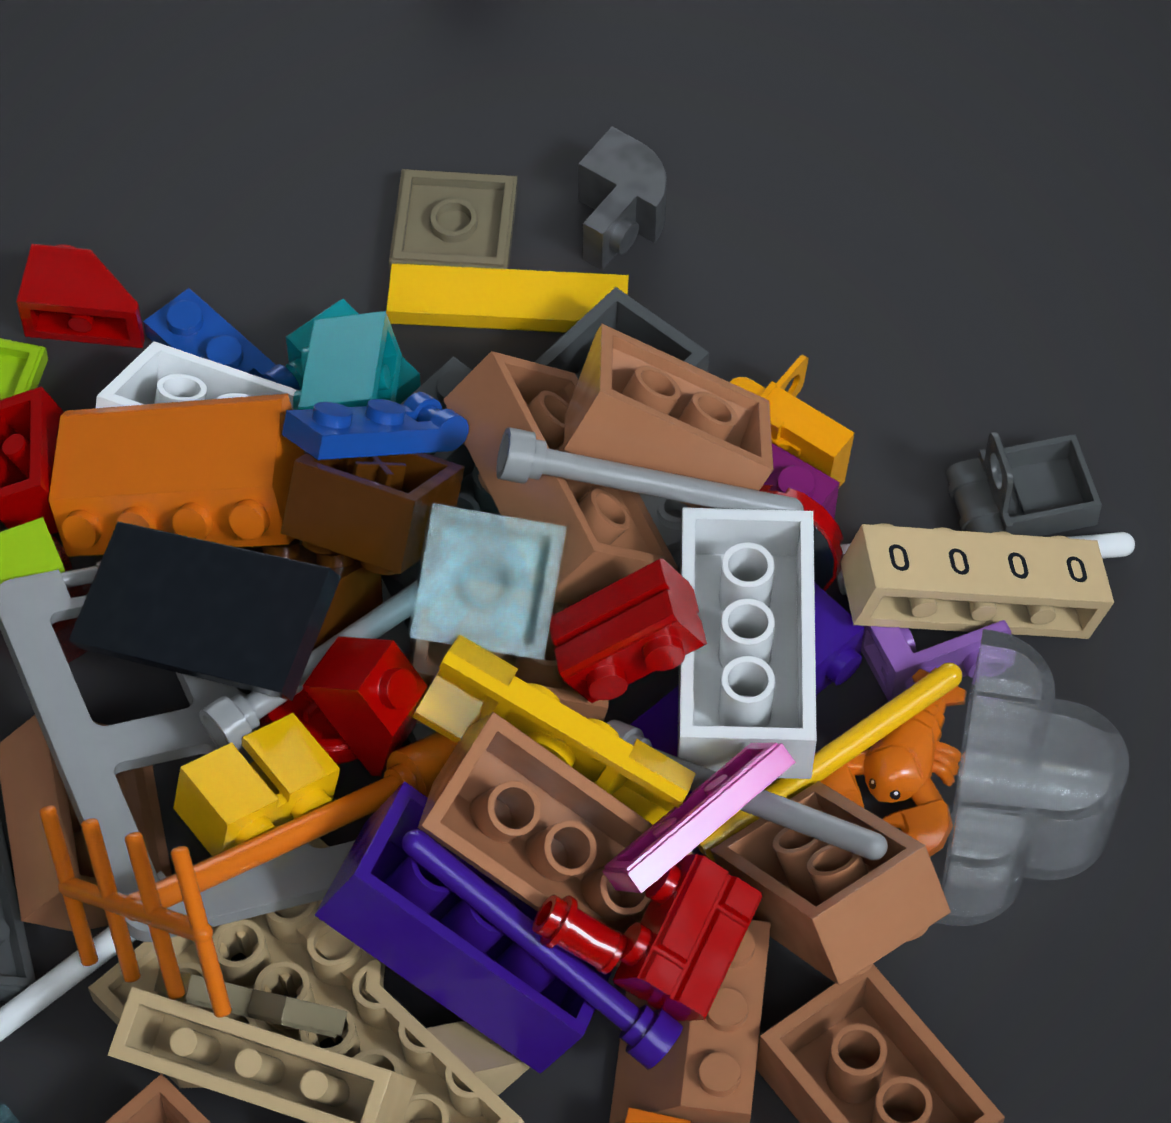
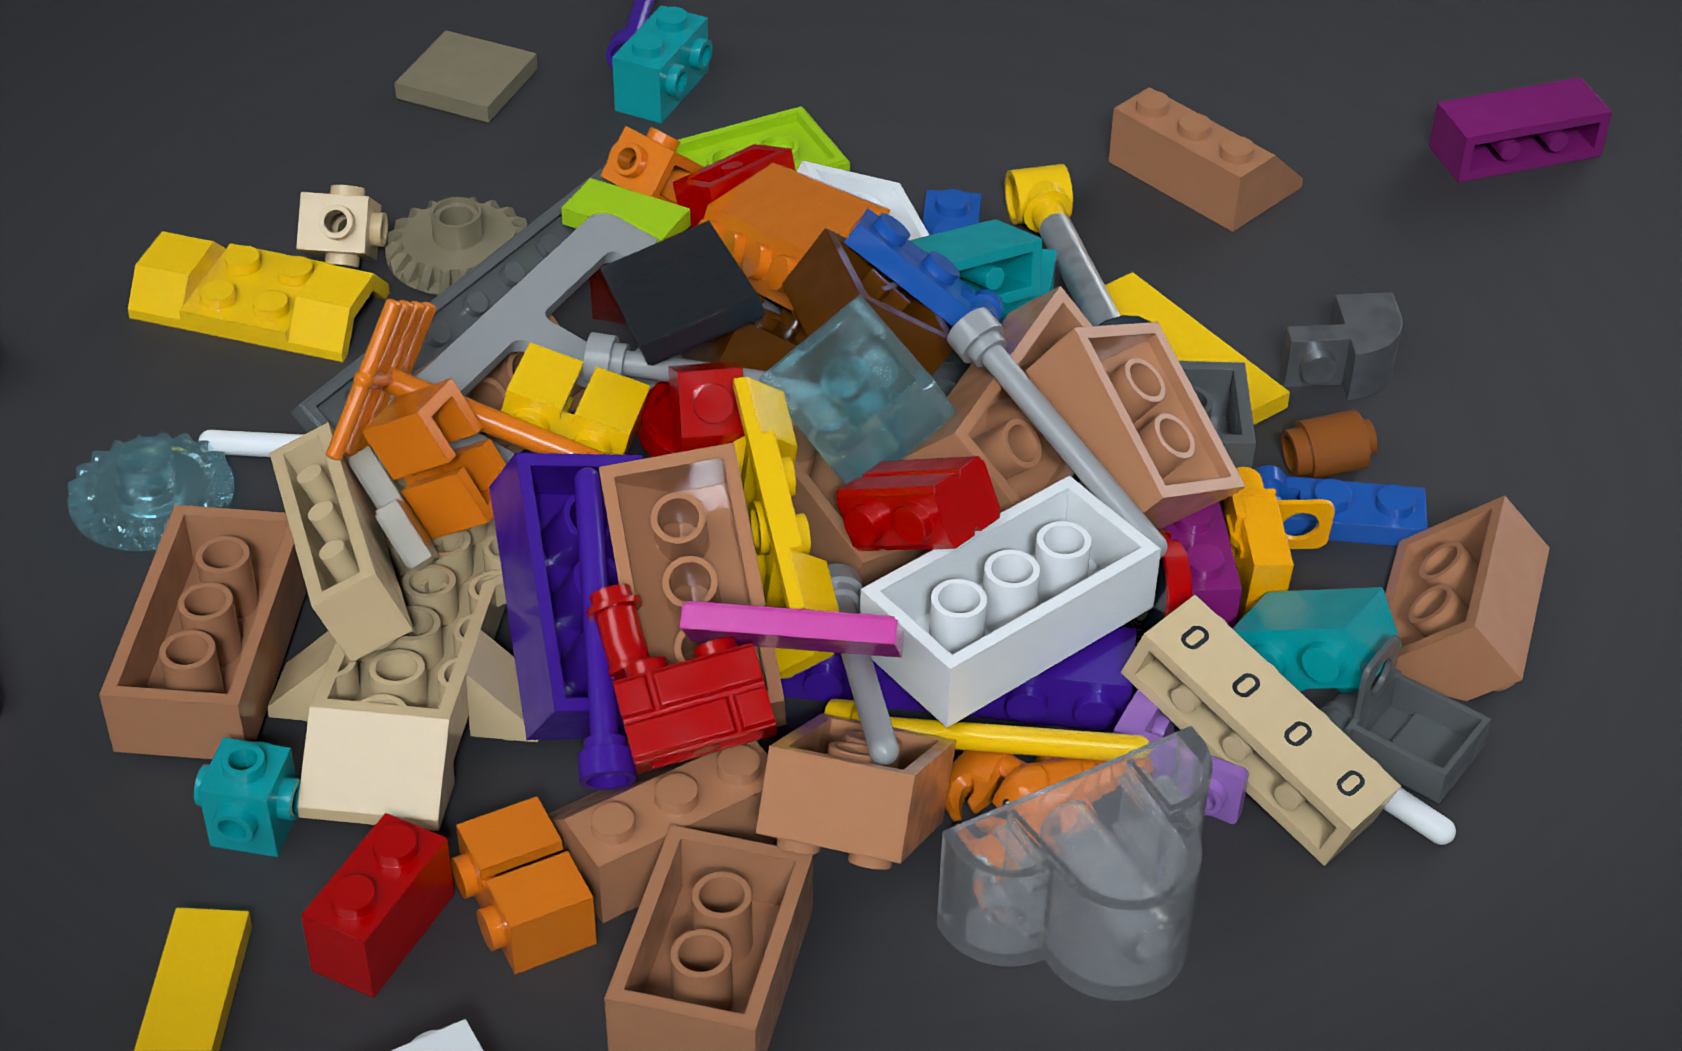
camera: 50 degrees right, 15 degrees down
red slope [16,244,145,349] -> none
dark tan tile [389,169,518,274] -> none
none -> orange piece [362,378,506,539]
none -> piece [1005,164,1151,326]
none -> nougat slope [1108,87,1303,232]
none -> teal brick [1232,587,1402,693]
none -> blue plate [1255,465,1428,546]
none -> dark orange brick [1281,409,1378,479]
none -> nougat slope [1380,495,1550,701]

